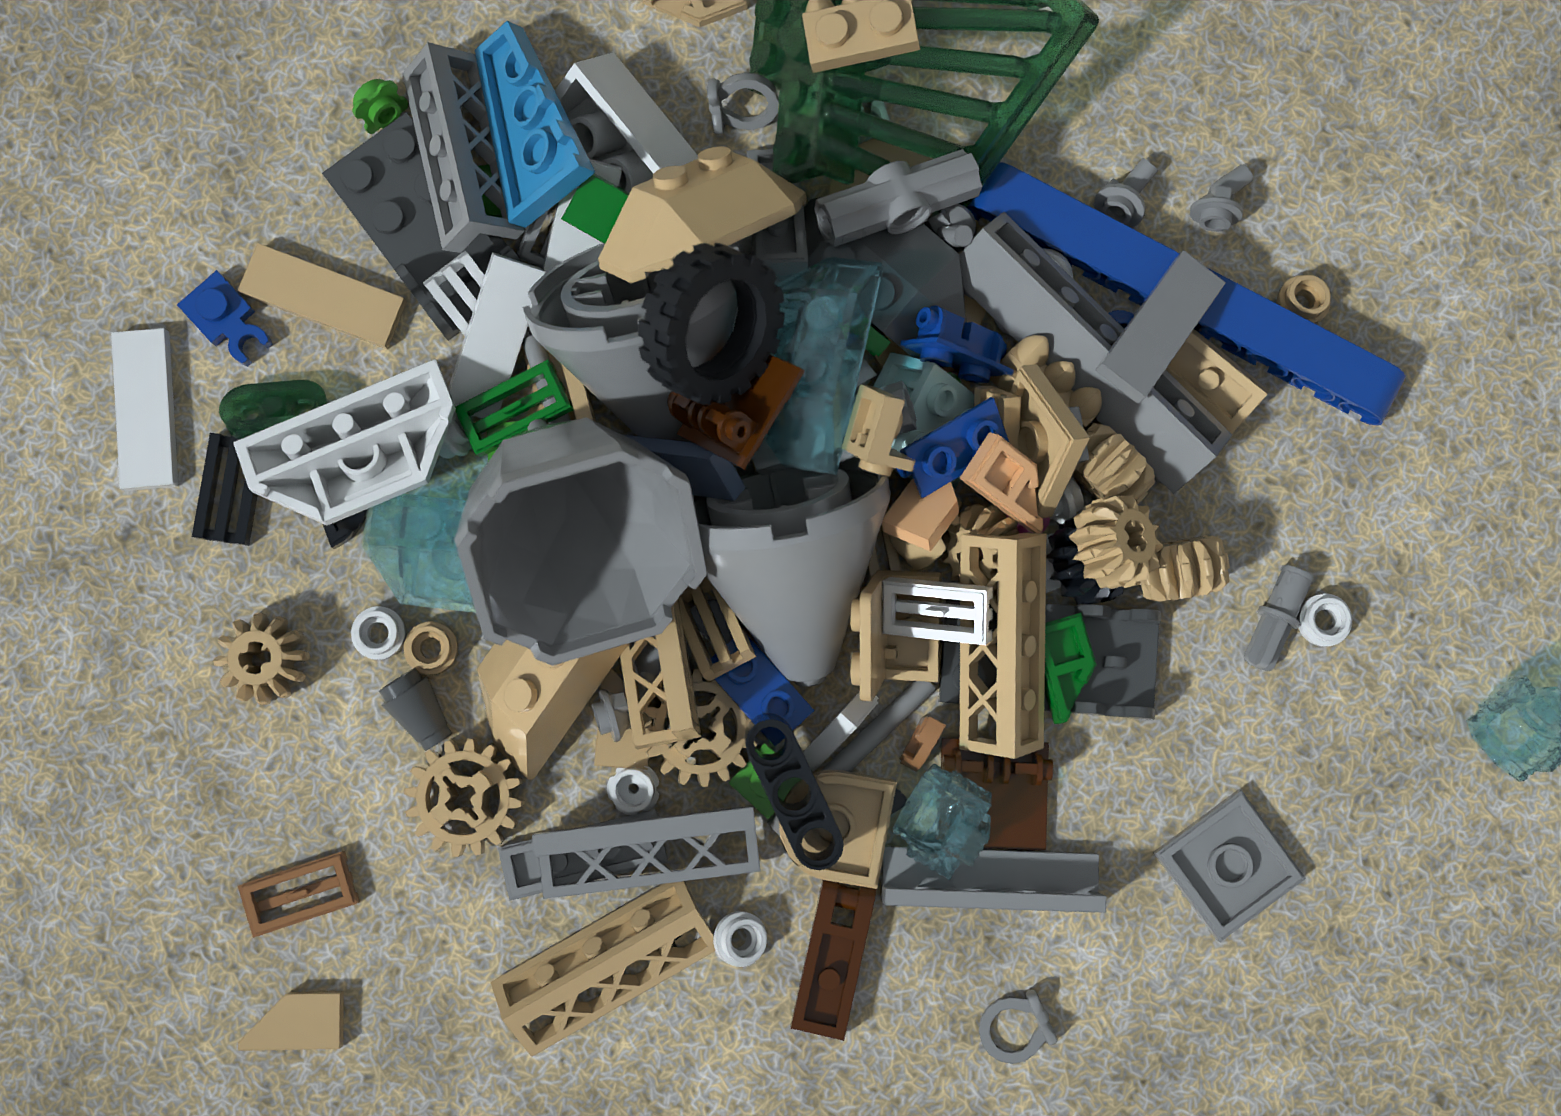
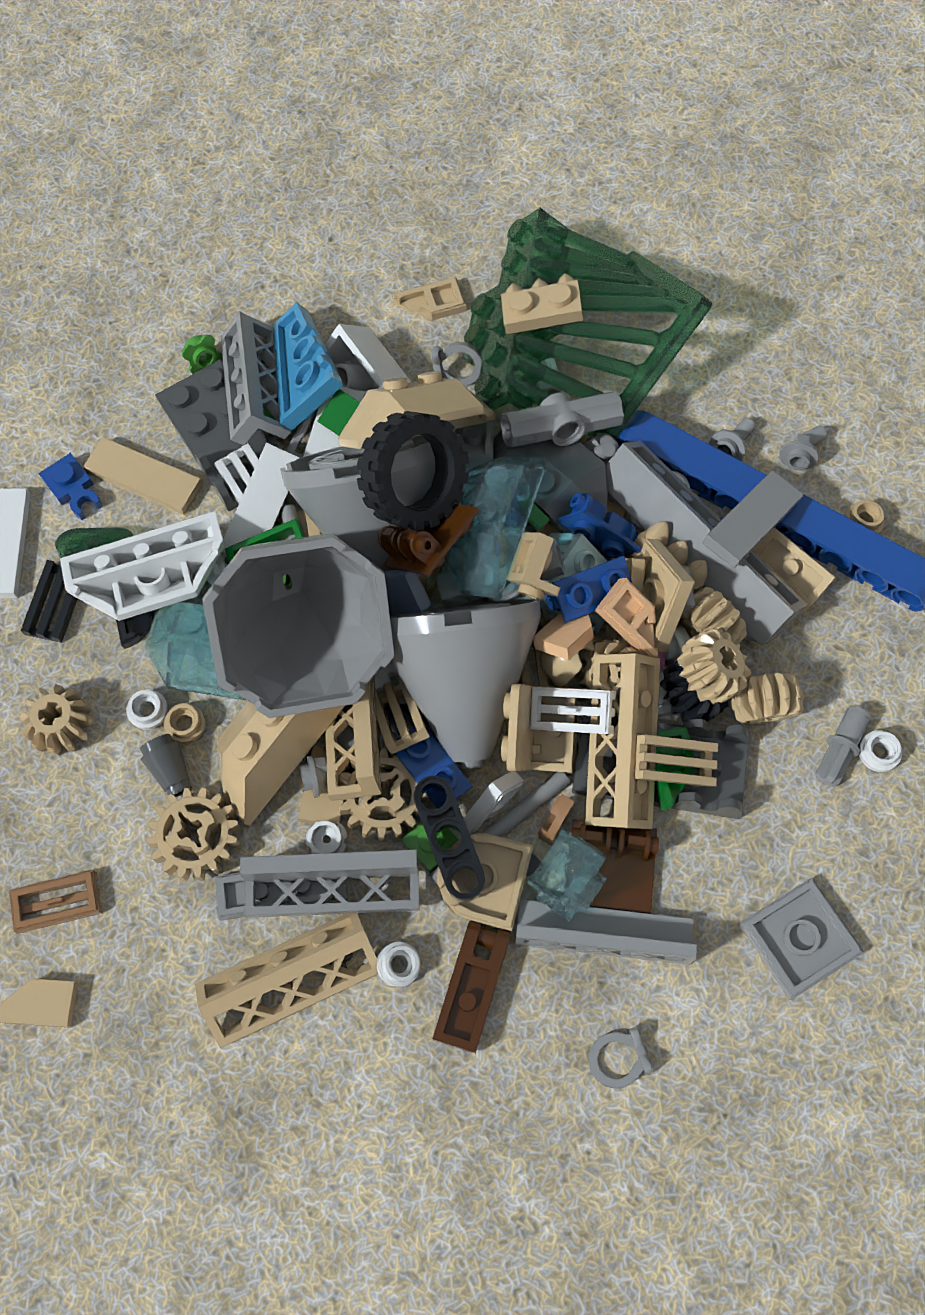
camera: 15 degrees right, 15 degrees down
none -> tan tile [635,735,718,787]

